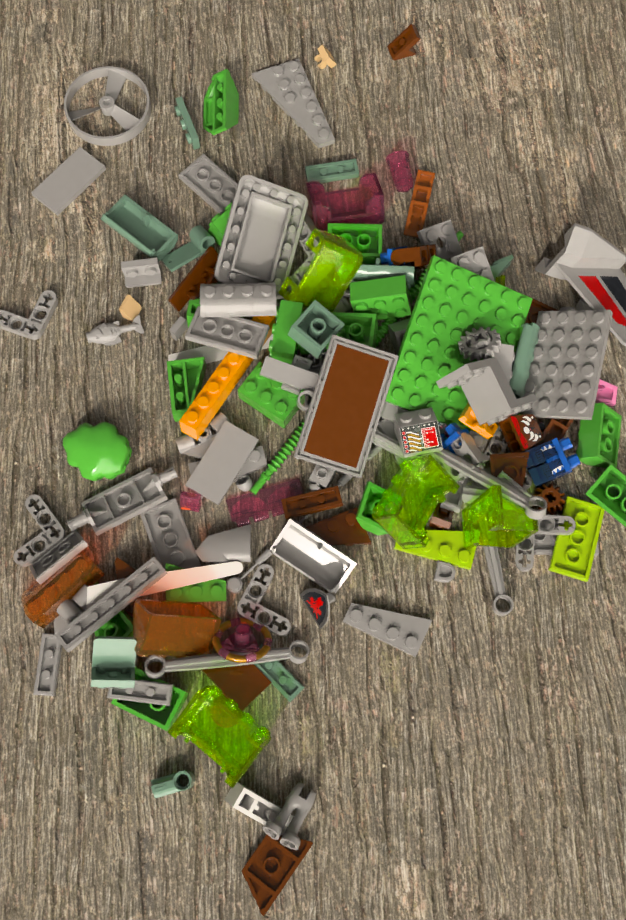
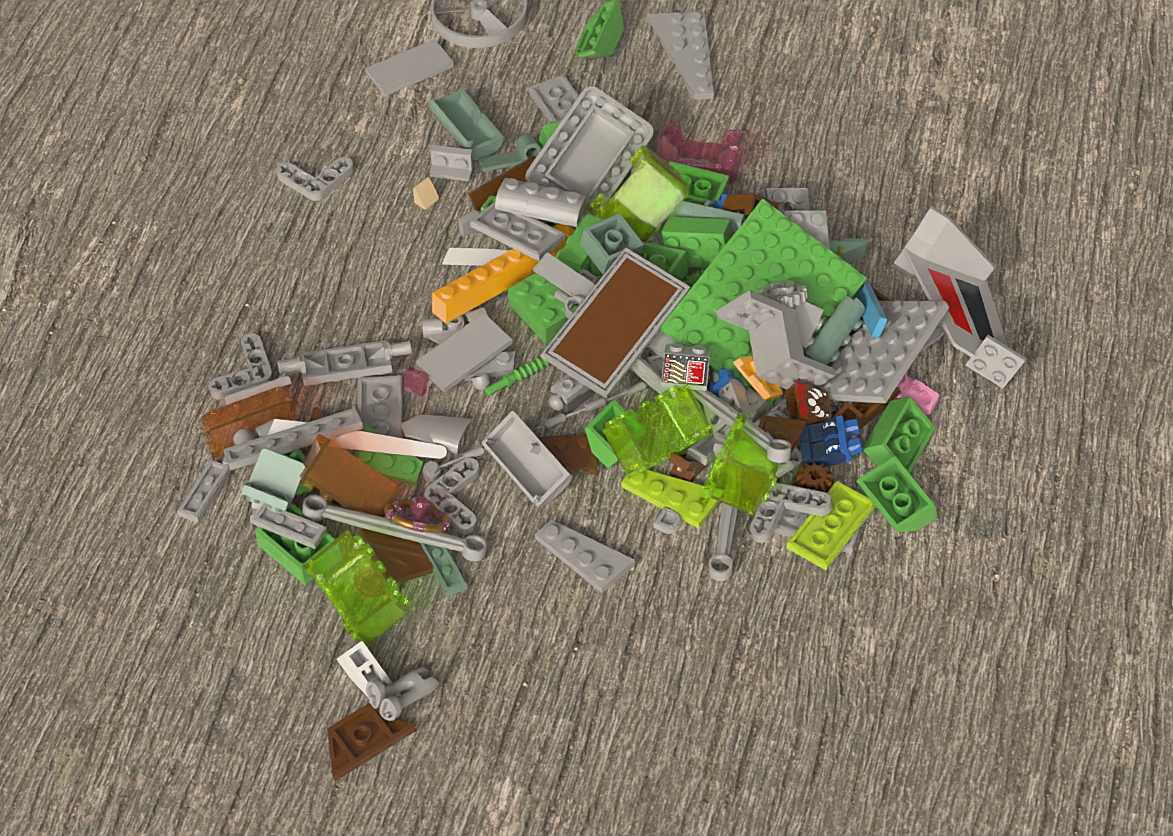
camera: 20 degrees right, 20 degrees down
bright green piece [63,421,132,481] -> none
light grey animal [86,315,144,346] -> none
sand green piece [151,770,195,799] -> none
bright green wedge [167,357,206,422] -> none
sand green plate [174,96,200,150] -> none
clear pink windscreen [226,478,304,527] -> none
reddish brown plate [281,486,343,520] -> none
shield [300,588,336,629] -> none
sand green plate [305,159,359,185] -> none
tan tile [314,44,337,69] -> none
clear pink plant [385,150,414,193] -> none
reddish brown slope [387,24,421,61] -> none
dark orange slope [403,169,435,238] -> none
none -> dark azure tile [853,277,887,338]

